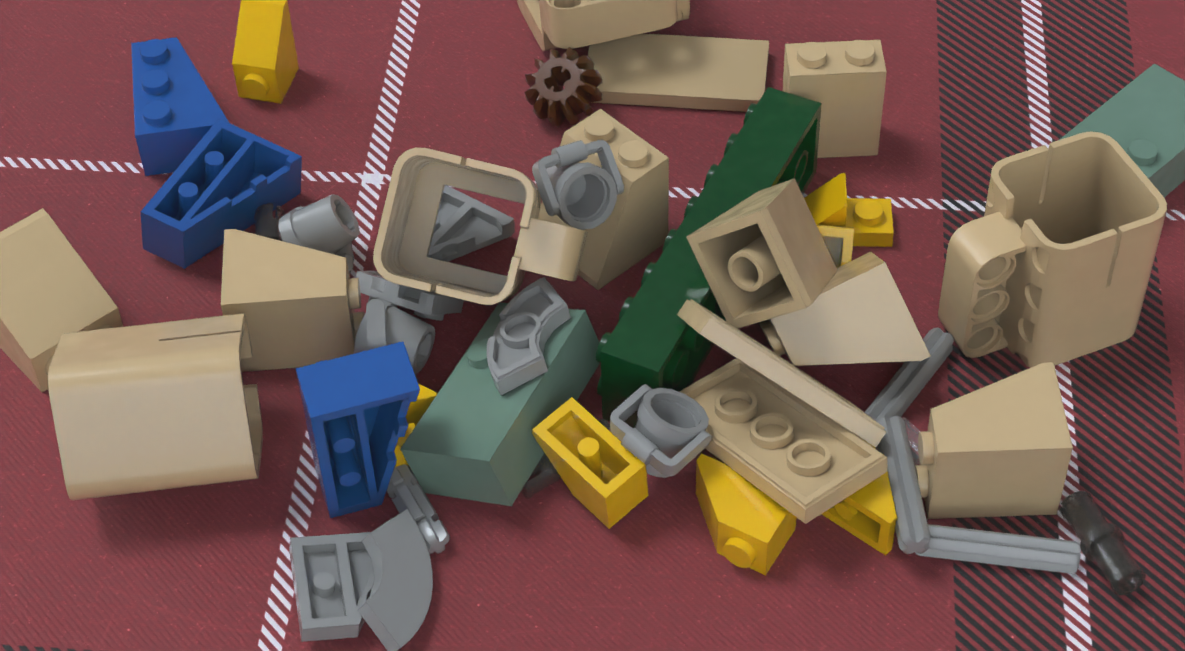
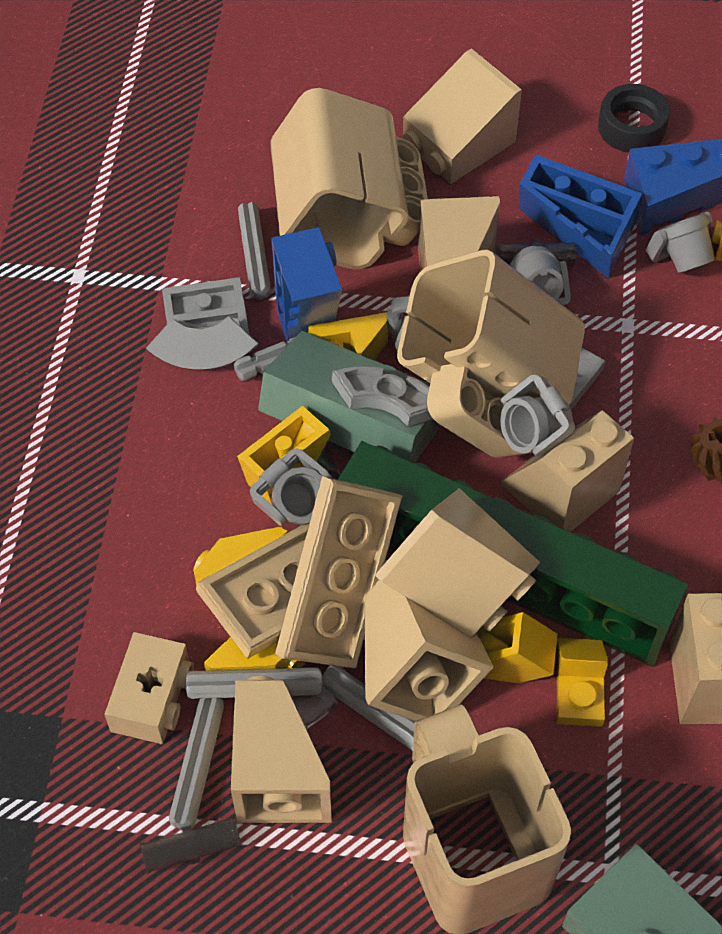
camera: 90 degrees right, 10 degrees up
none -> tan brick [104,632,194,744]
none -> light grey axle [238,202,271,300]
none -> black tyre [598,84,670,153]
none -> light grey piece [645,212,715,273]

